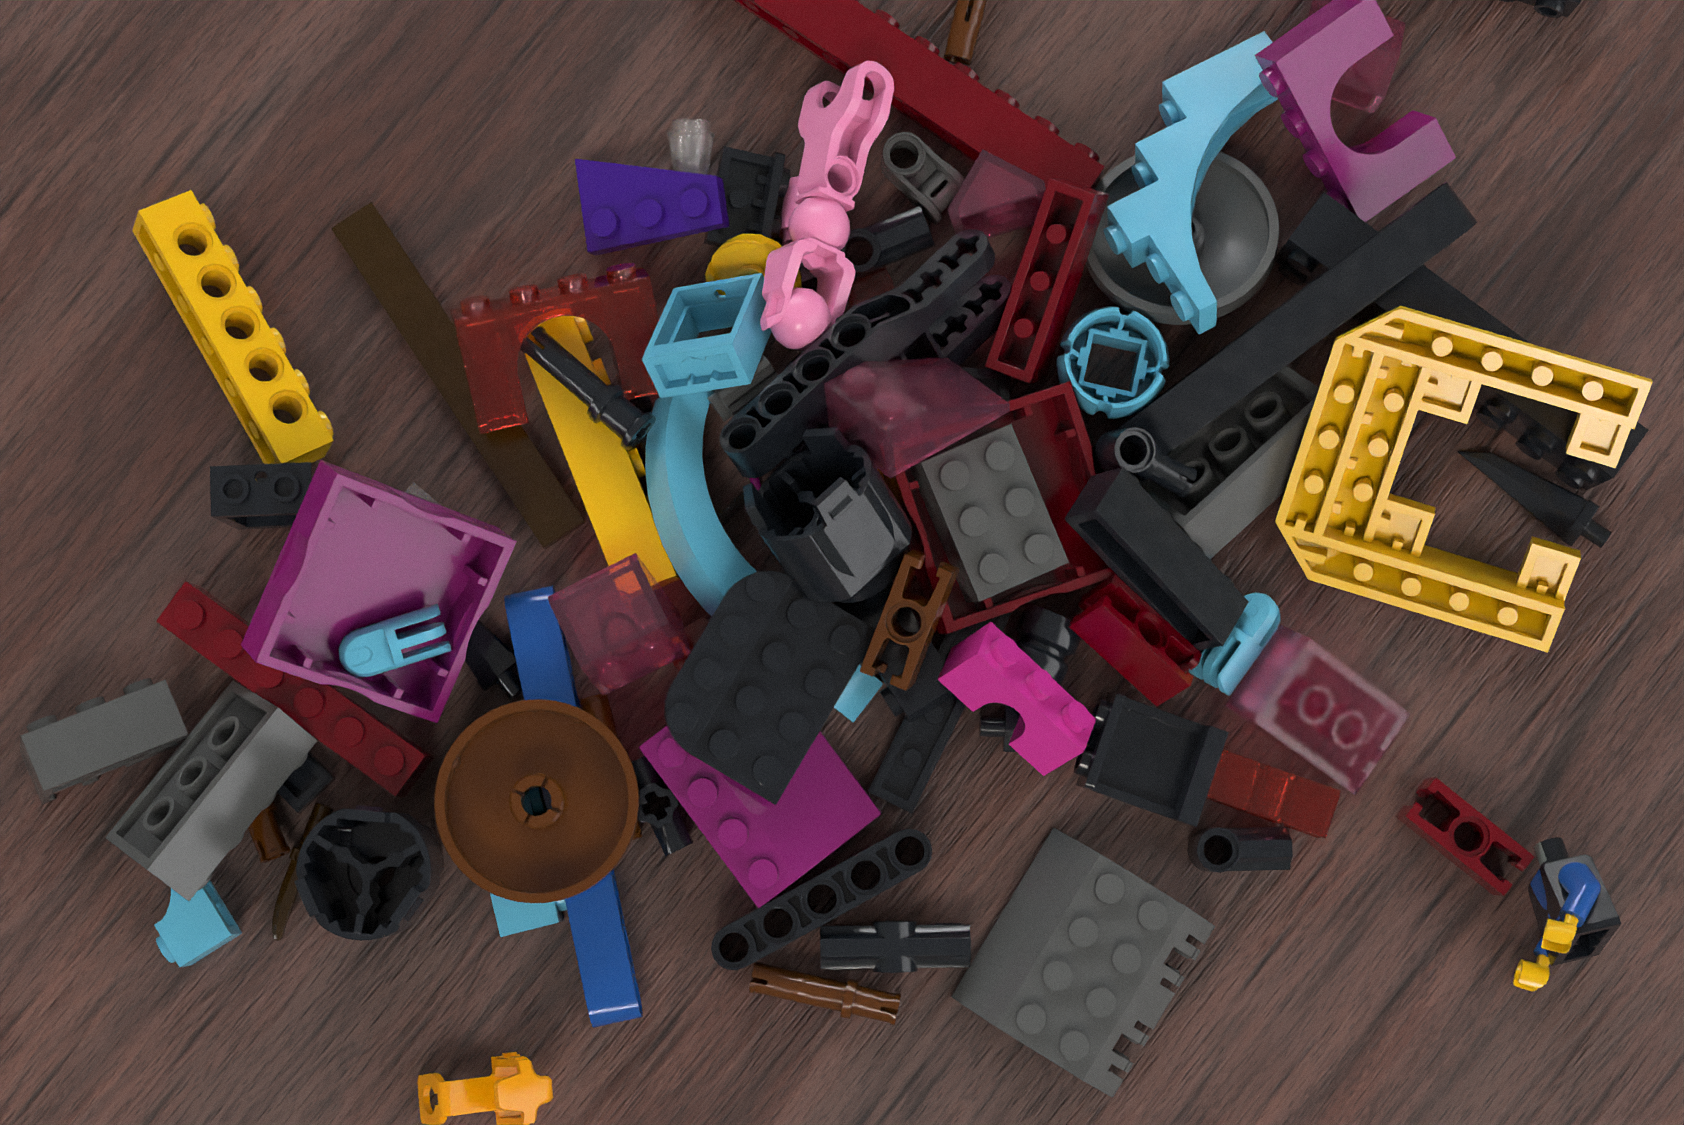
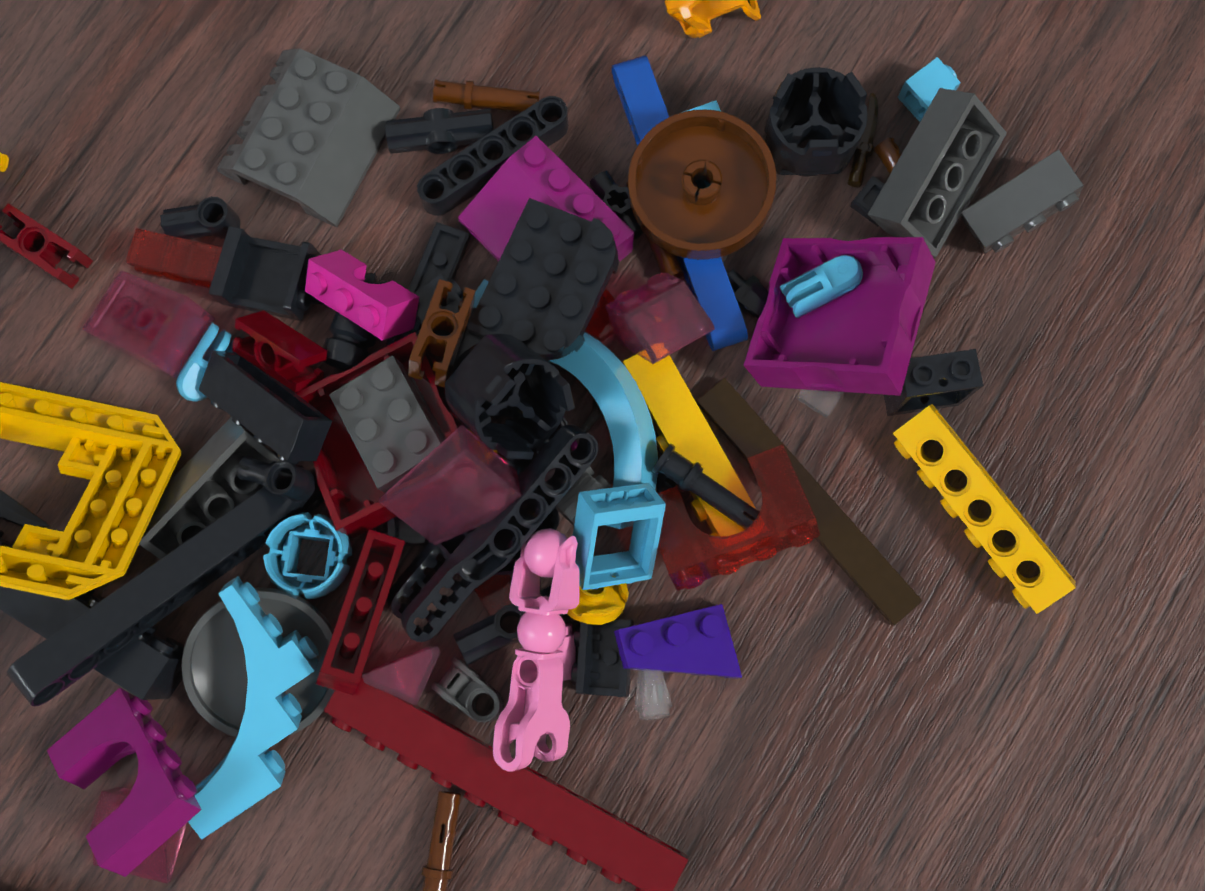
camera: 175 degrees right, 5 degrees down
dark red arch [156,581,434,797] -> none

